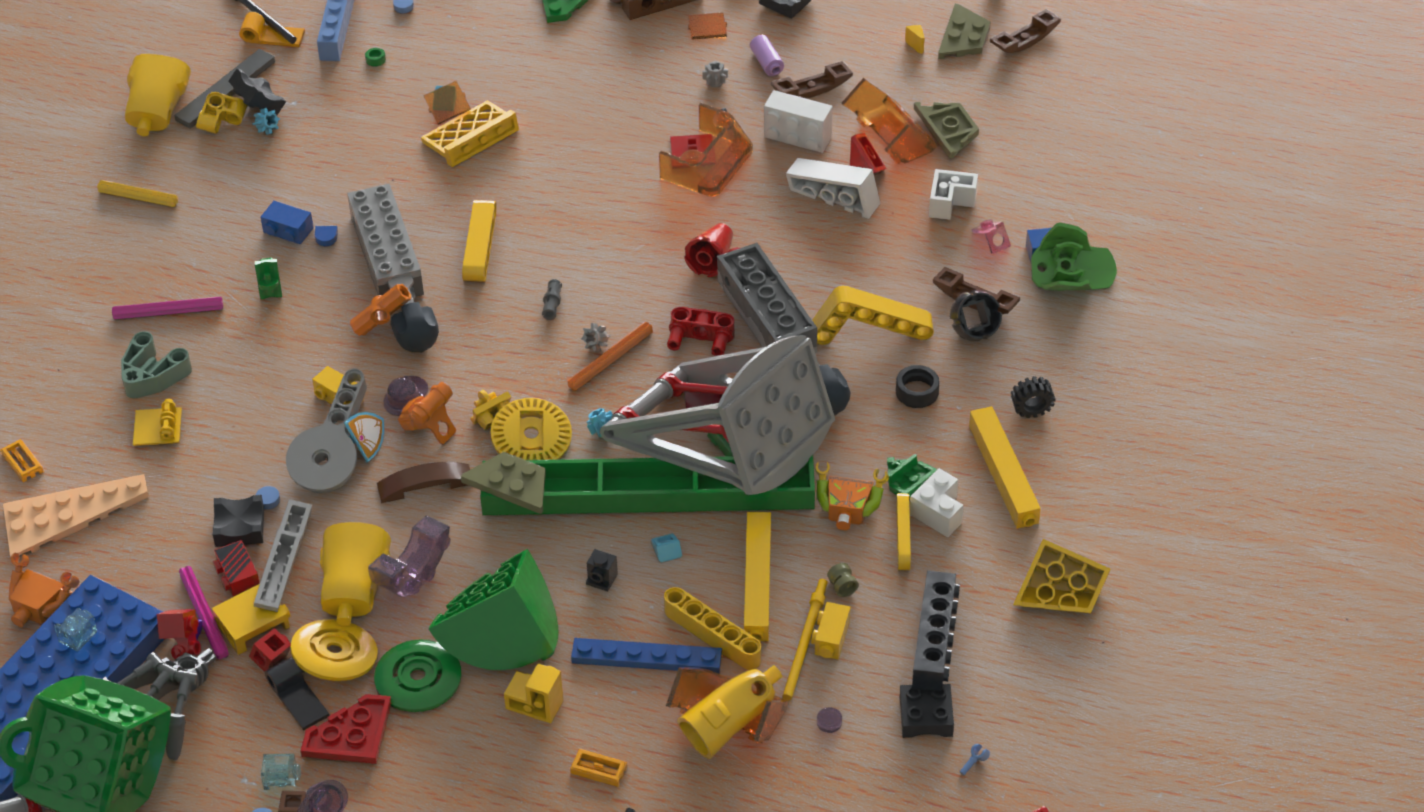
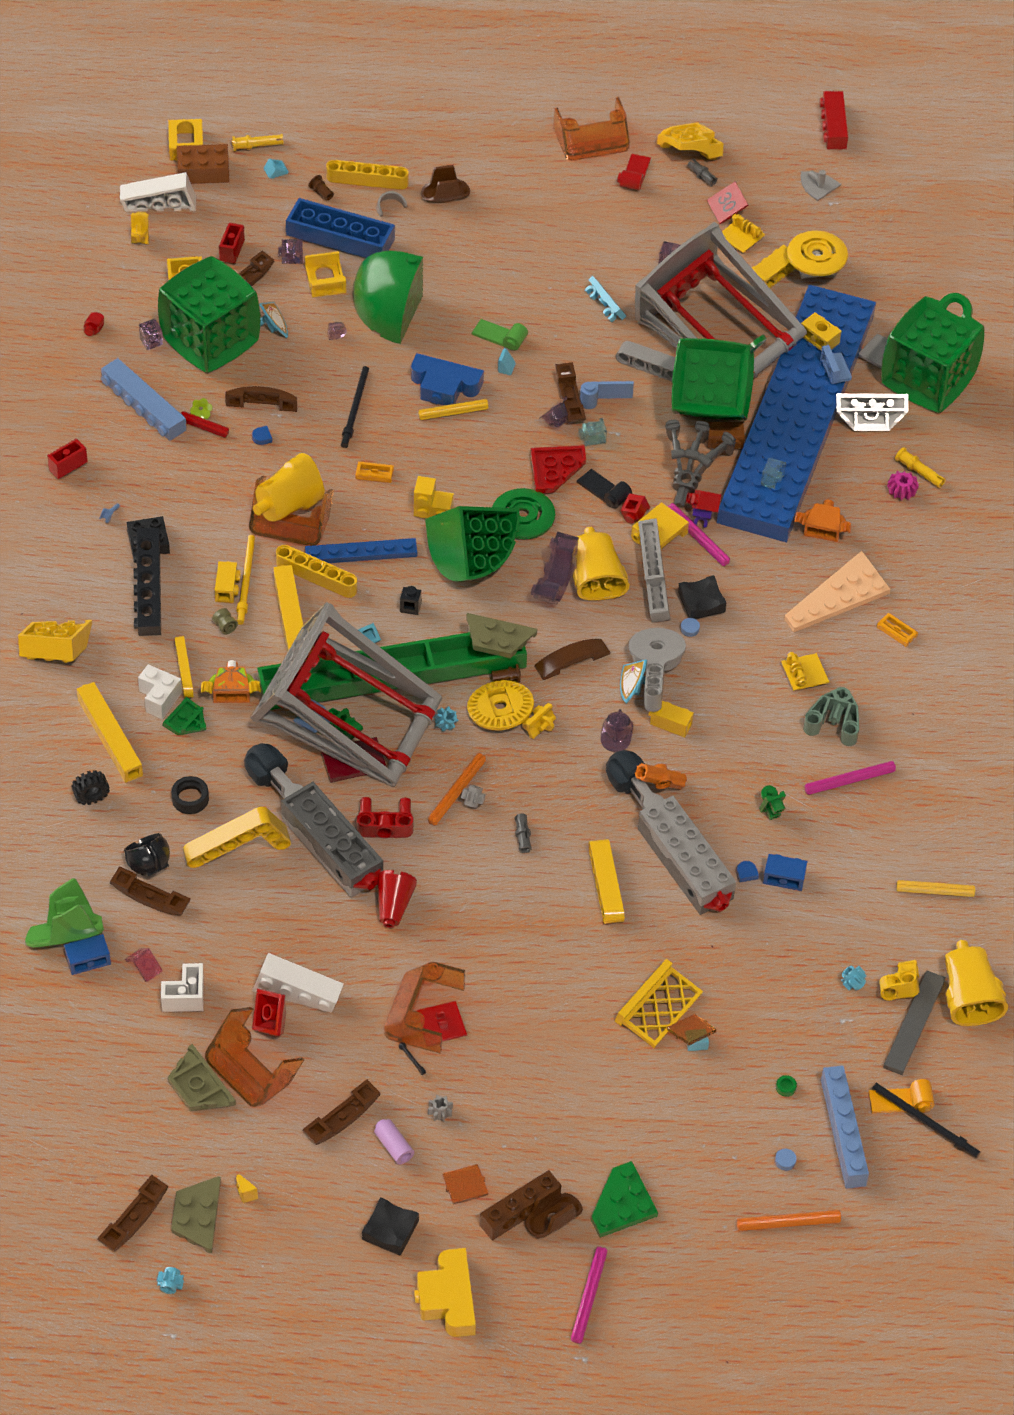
camera: 165 degrees right, 5 degrees up
red brick [213,540,260,597] -> none
black brick [228,68,287,115] -> none
yellow piece [290,619,378,681] -> none
orange piece [398,382,456,444] -> none
white brick [764,90,833,153] -> none
clear purple tile [817,707,842,733] -> none

